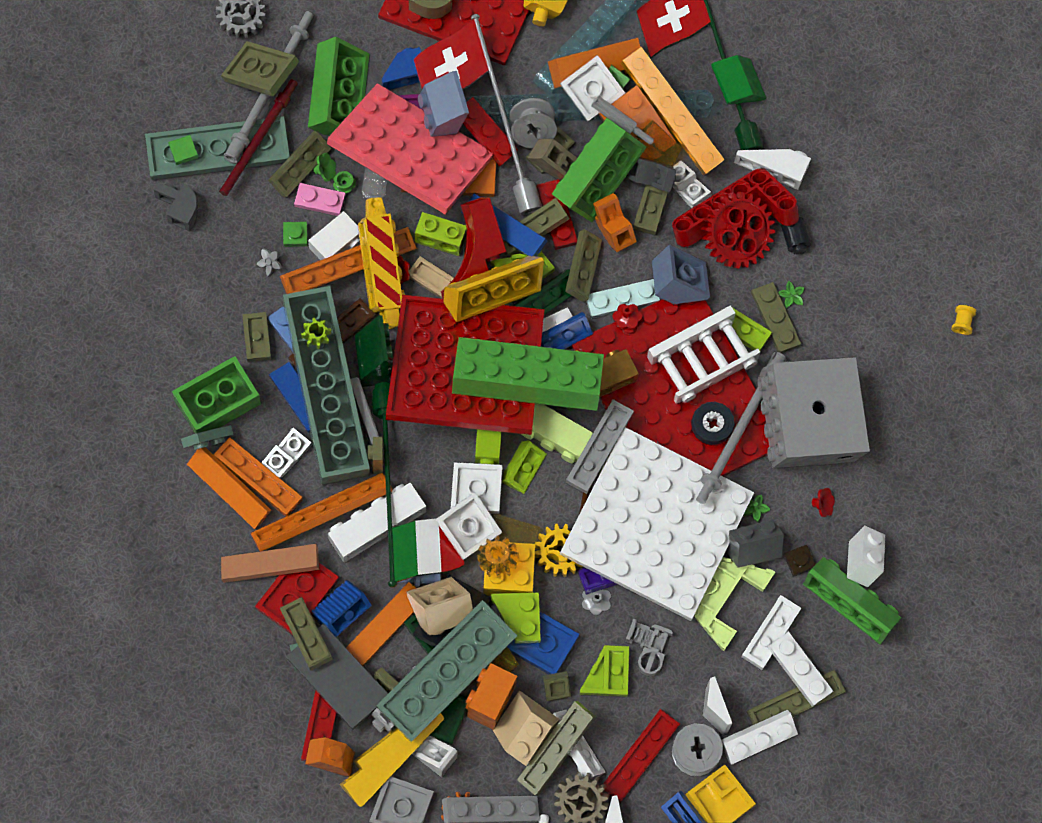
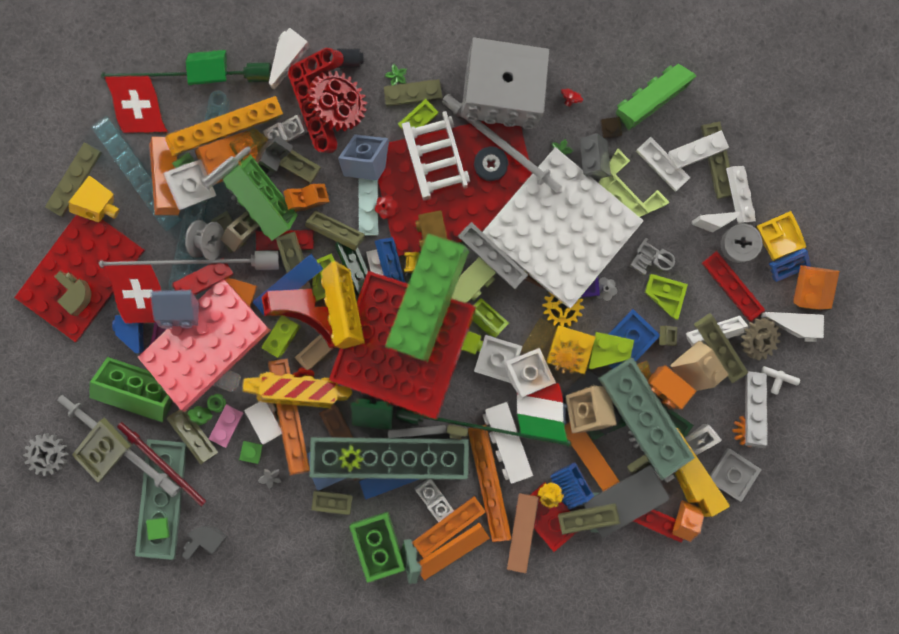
camera: 70 degrees left, 15 degrees up
white brick [847,525,885,587] -> none
none -> yellow gear [538,483,564,507]

